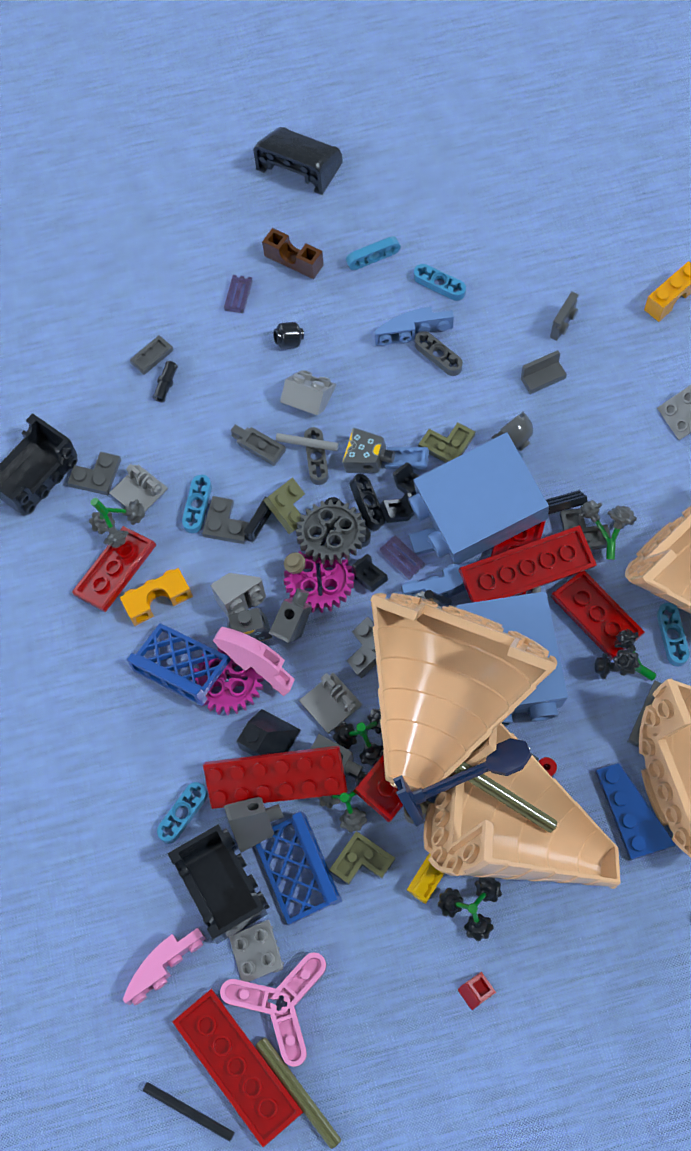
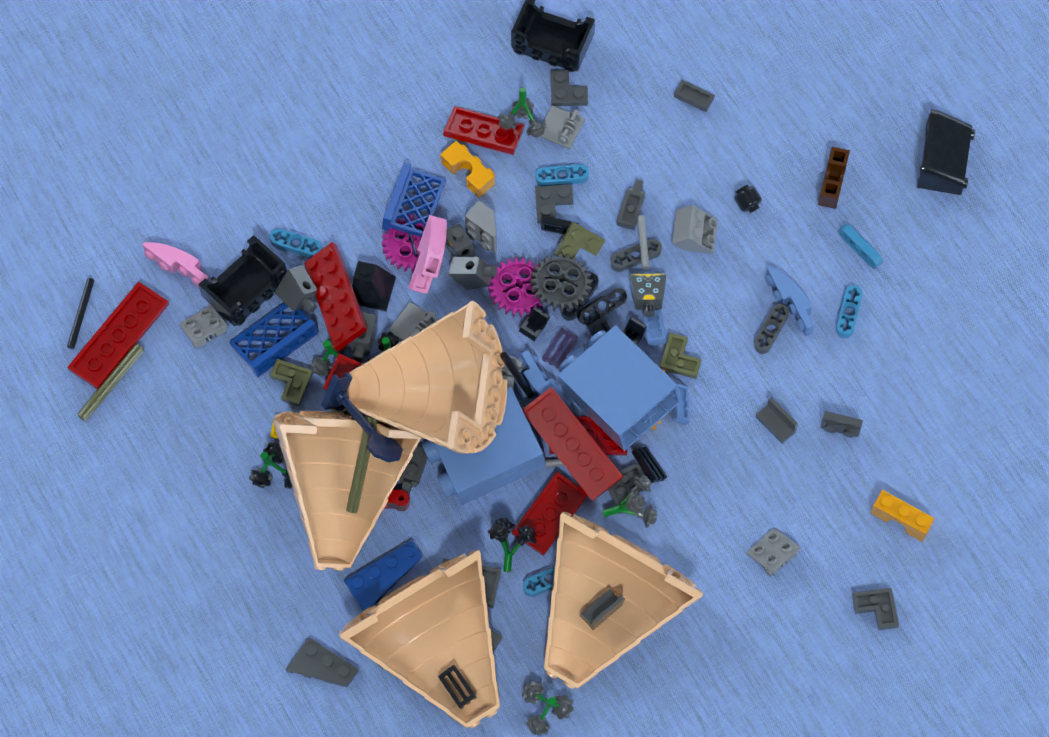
camera: 70 degrees right, 0 degrees up
black pin [153,361,178,402] -> none
bright pink piece [220,952,327,1067] -> none
clear purple tile [224,275,252,313] -> none
dark tan plate [284,552,305,574] -> none
red slope [458,971,496,1010] -> none
dark grey cylinder [491,411,533,451] -> none

